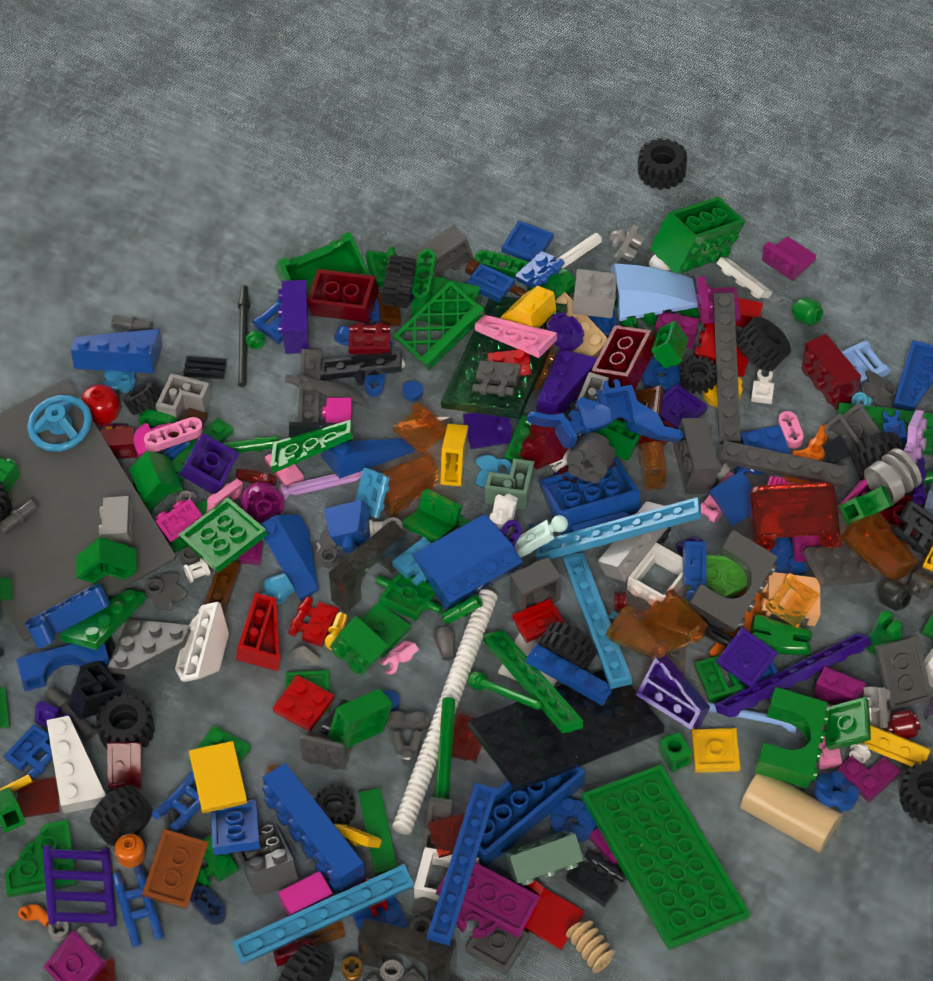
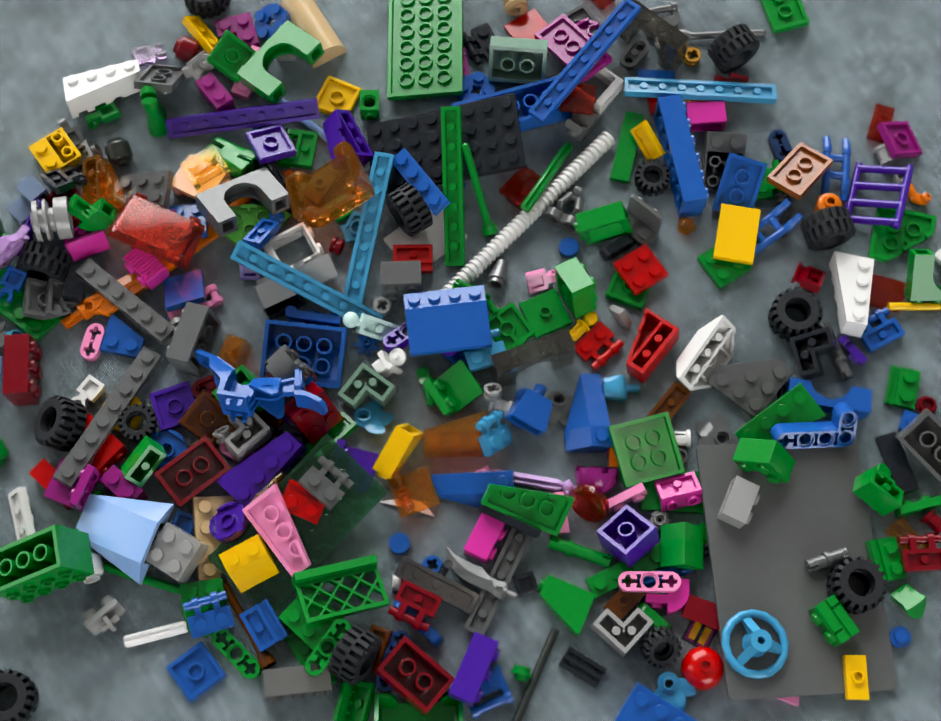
camera: 155 degrees left, 15 degrees up
none -> black tile [512,570,539,598]
none -> green slope [537,574,596,637]

